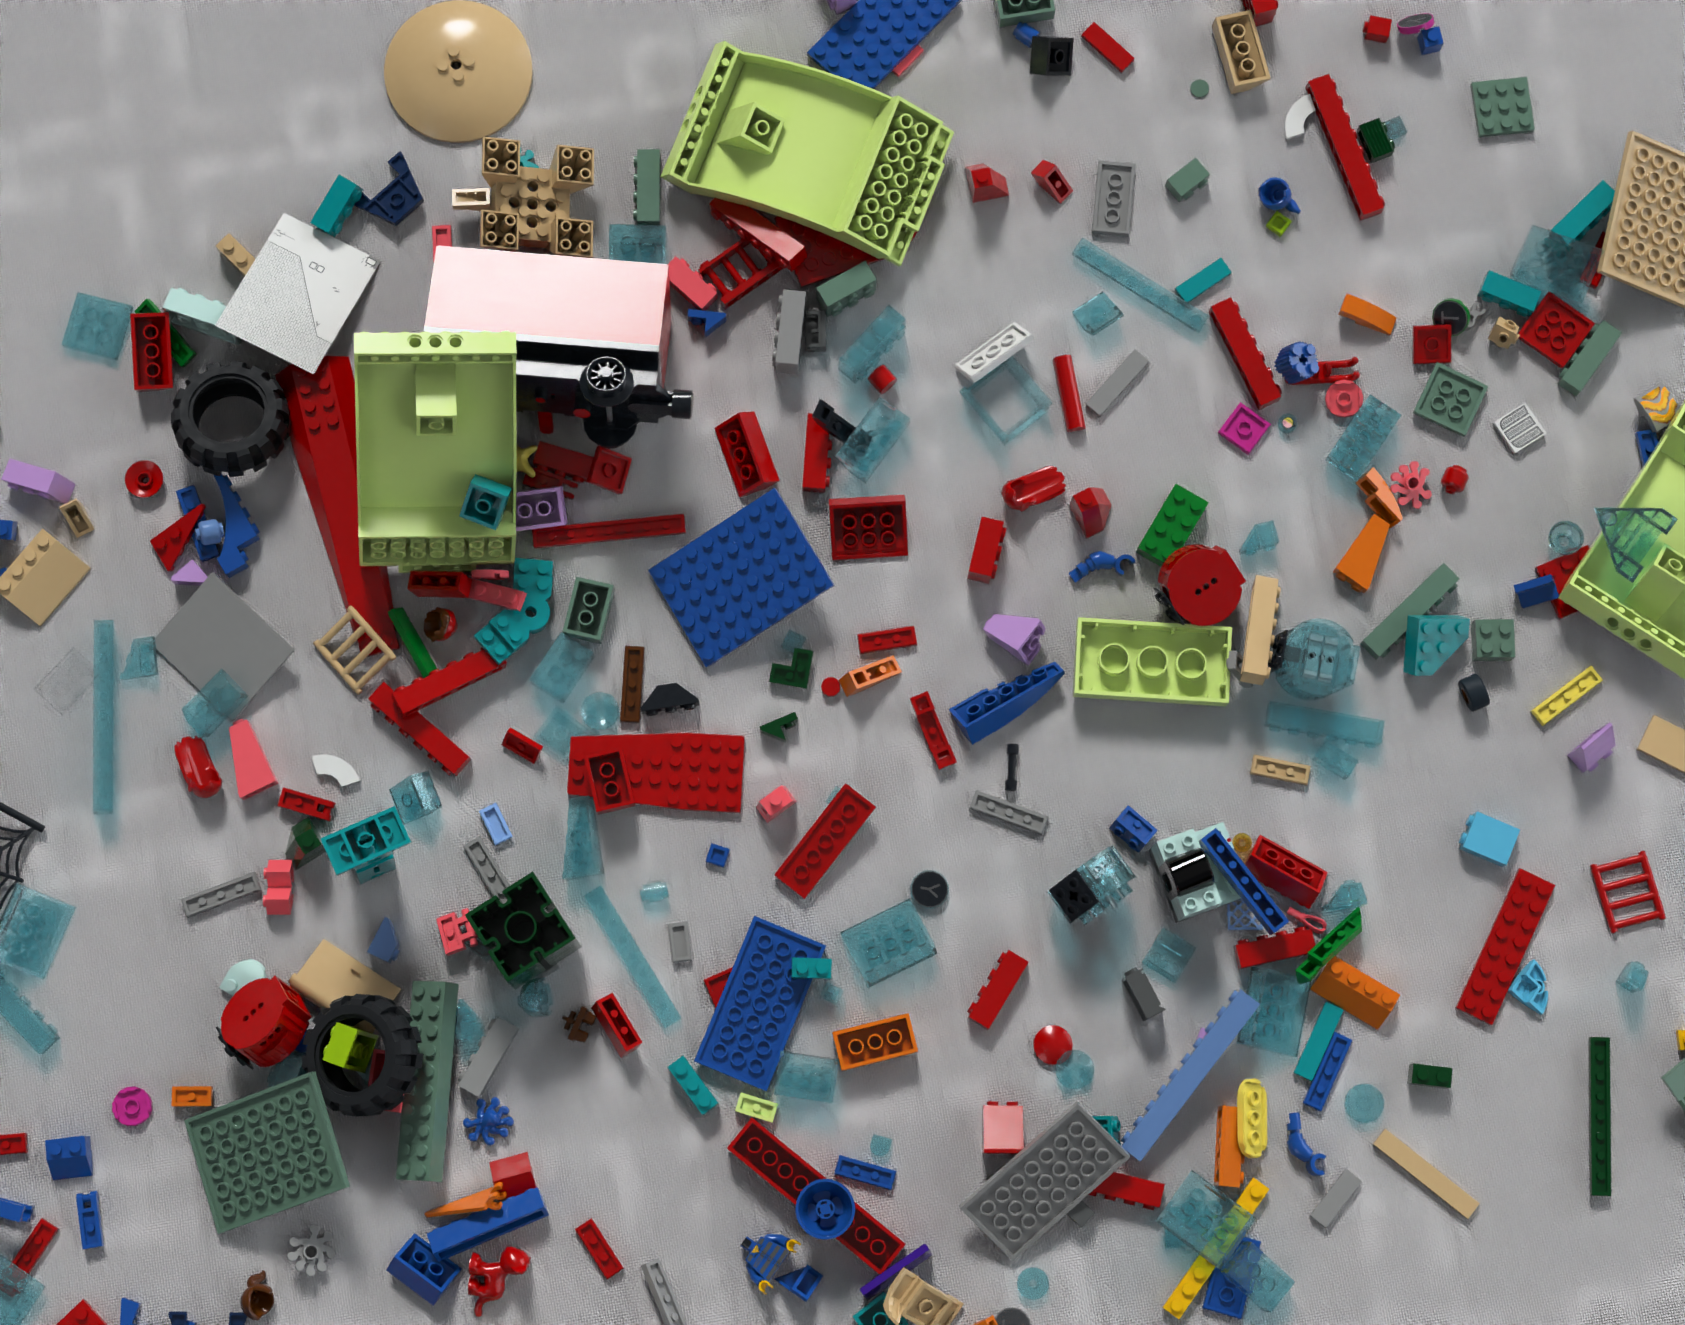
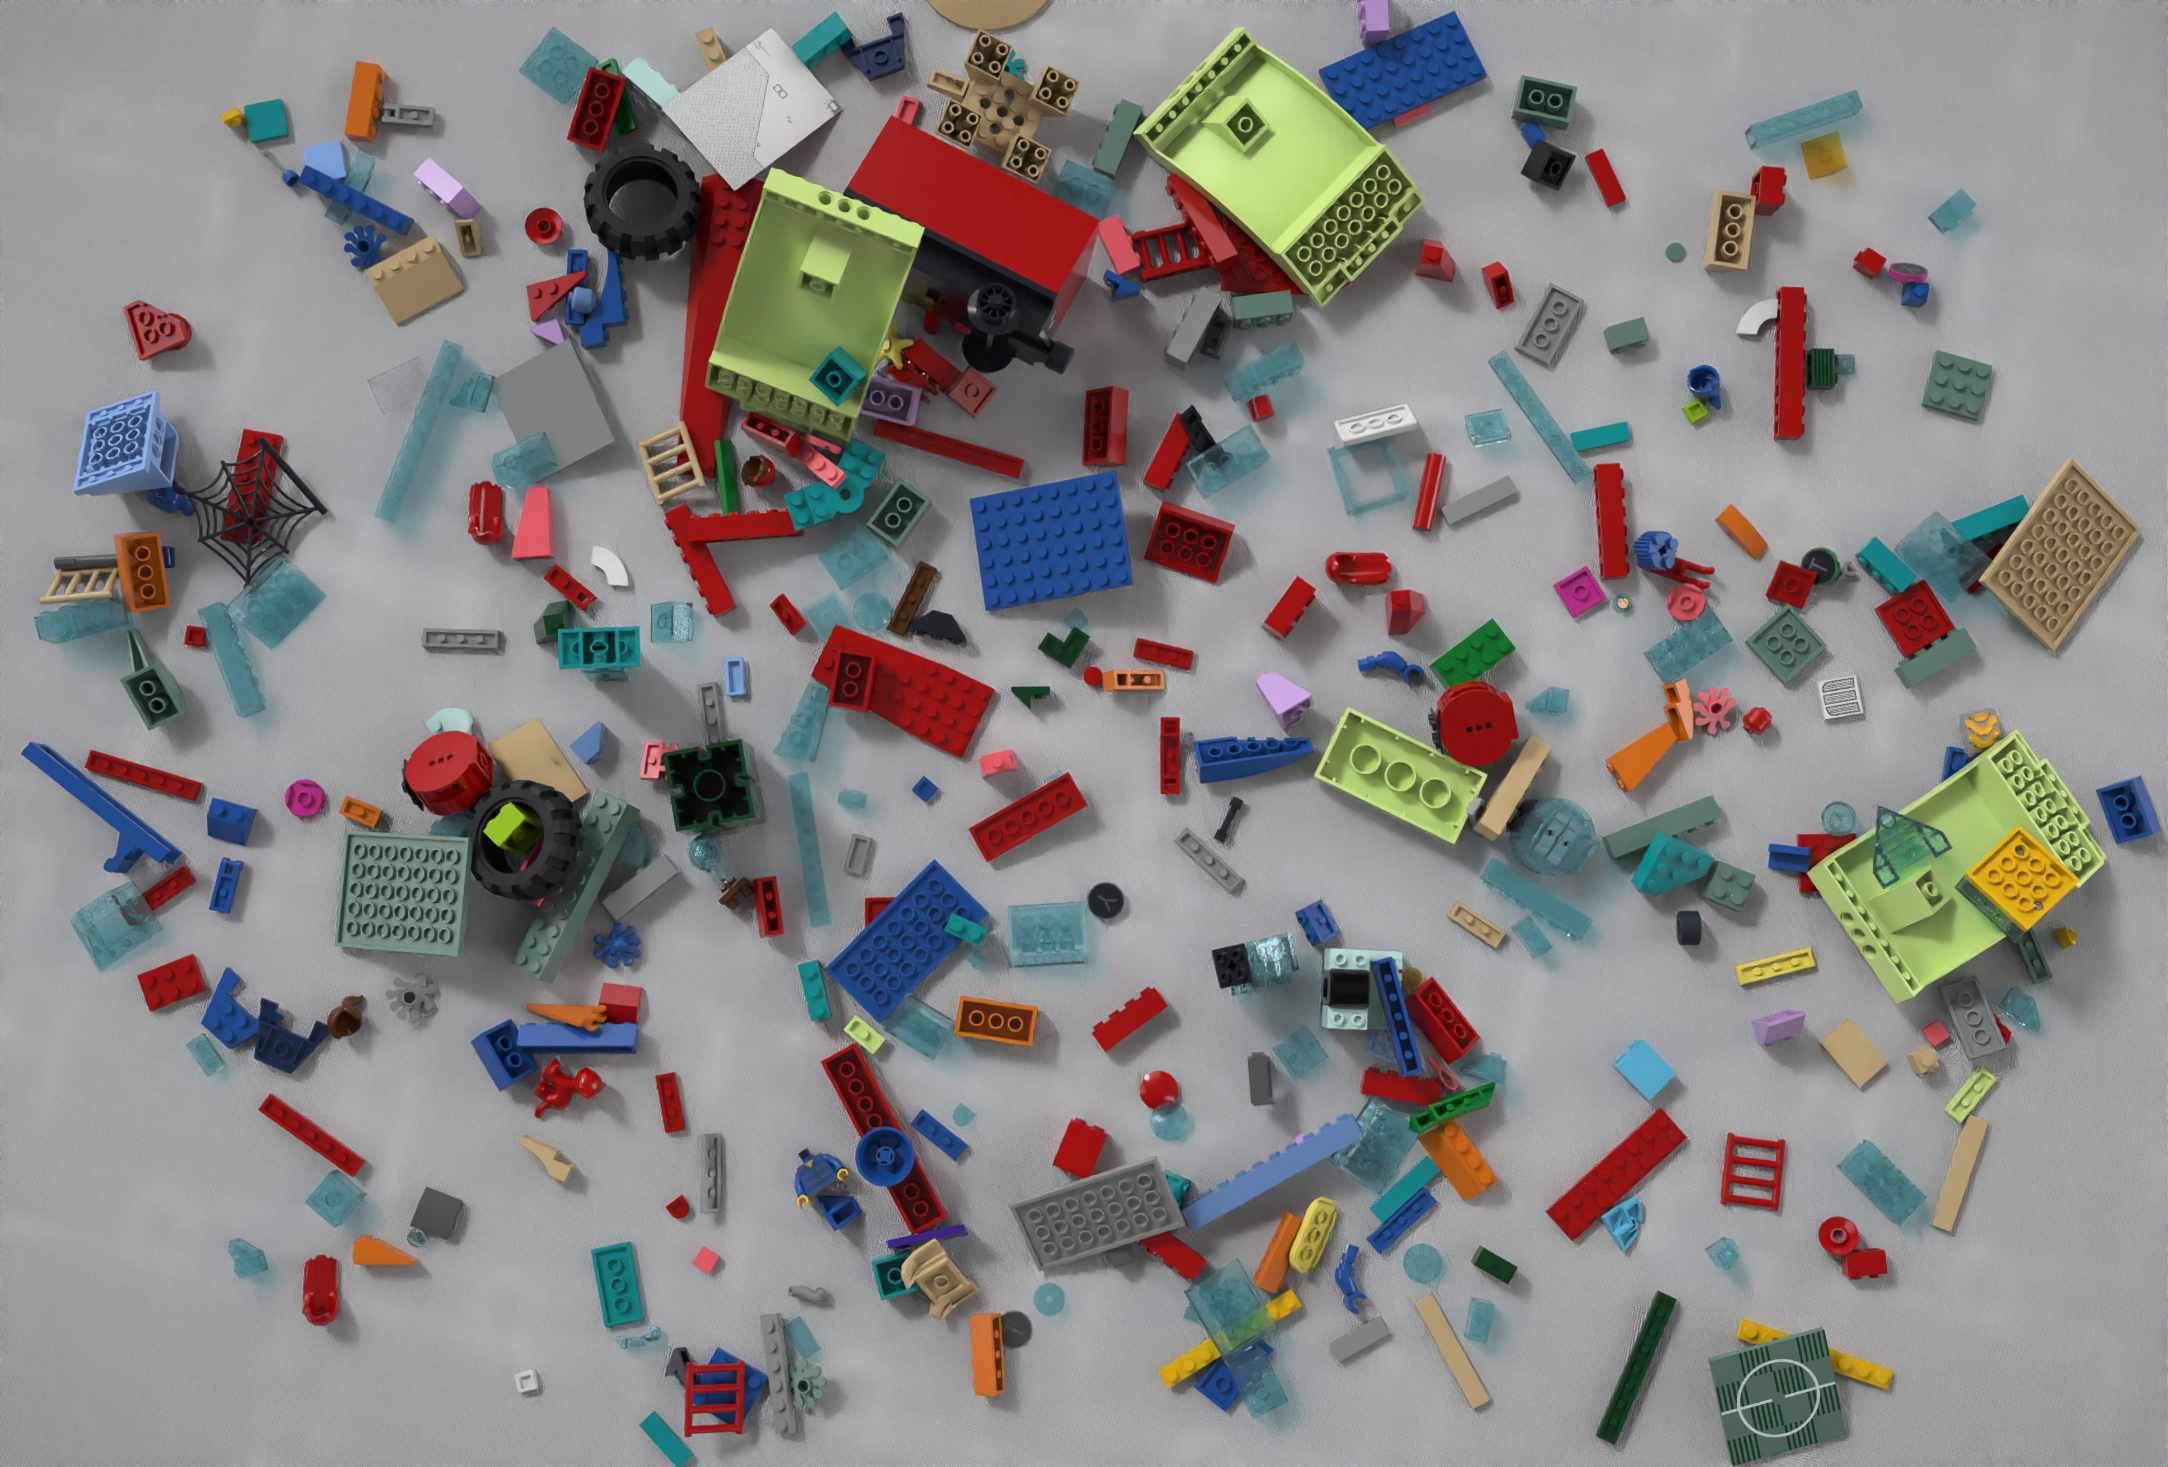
camera: 25 degrees right, 5 degrees up
coral brick [263,860,294,915] -> none
tan brick [1488,316,1520,349] -> none
none -> clear light blue brick [1464,1297,1495,1344]

